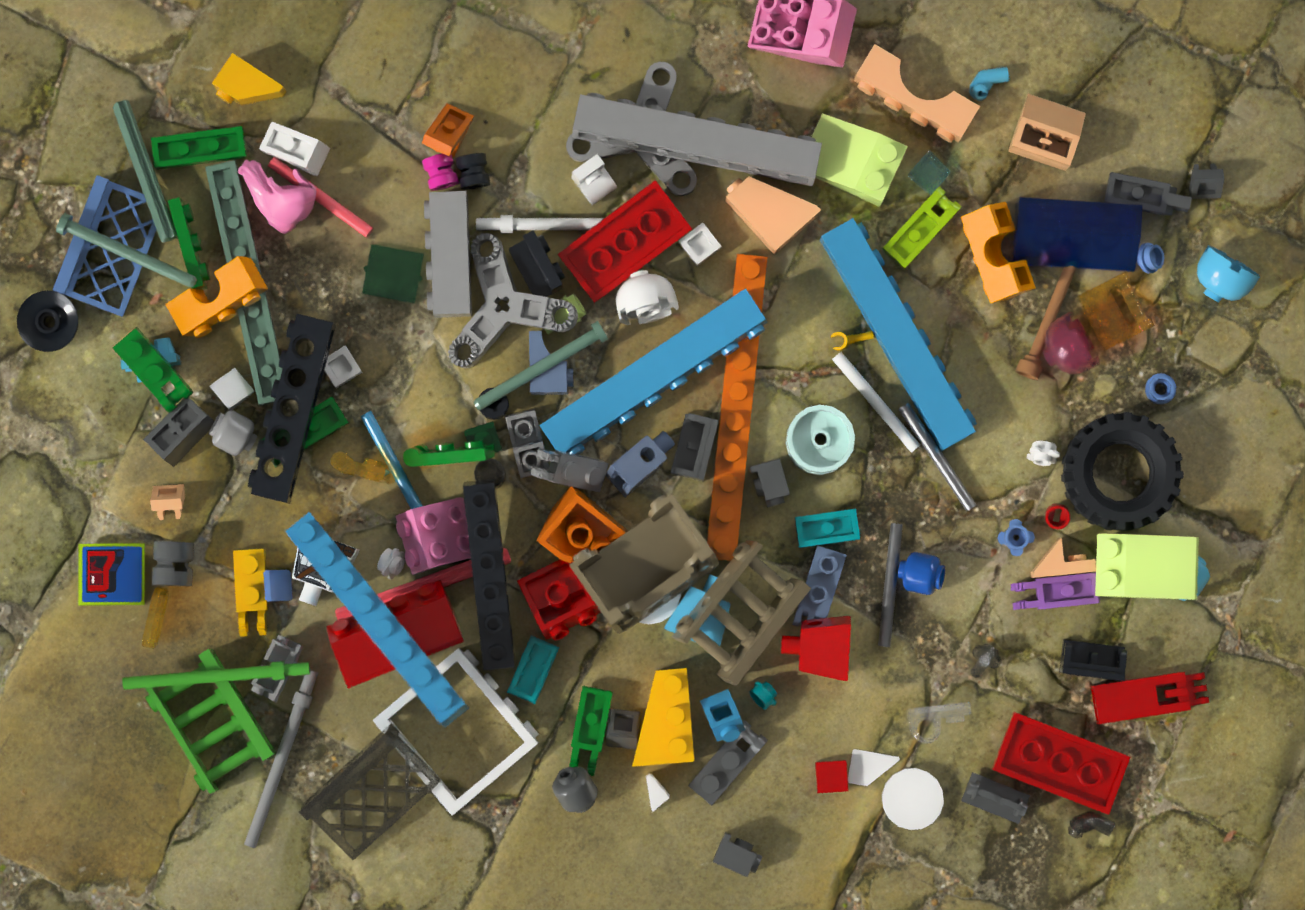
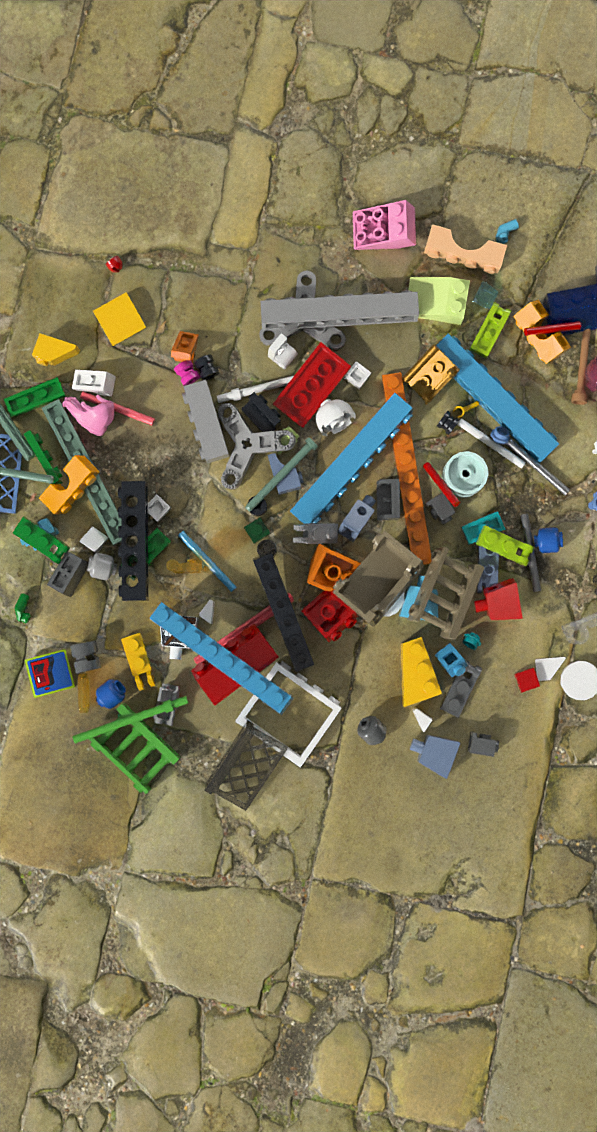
camera: 10 degrees left, 0 degrees up
light nougat tile [150,484,185,520] -> none
light grey bar [244,670,318,848] -> none
medium blue slope [263,570,293,602] -> none
clear green piece [362,244,424,304] -> none
white plate [377,548,405,580] -> none
bright pink bracket [395,497,471,575] -> none
green plate [403,440,495,467] -> none
light grey slope [505,408,549,478] -> none
teal plate [507,635,560,704] -> none
green hinge [569,686,613,776] -> none
dark grey slope [606,708,640,749] -> none
light nougat slope [725,176,821,255] -> none
light nougat slope [1008,93,1086,171] -> none
none -> green arm [14,593,31,624]
none -> yellow slope [93,292,146,346]
none -> blue head [96,679,126,709]
none -> white slope [199,600,215,624]
none -> pearl gold piece [402,344,460,405]
none -> sand blue torso [409,735,460,779]
none -> red bar [423,462,460,507]
none -> black wheel [436,411,460,435]
none -> lime plate [476,525,534,566]
none -> medium blue plate [491,426,510,444]
none -> red bar [524,321,581,336]

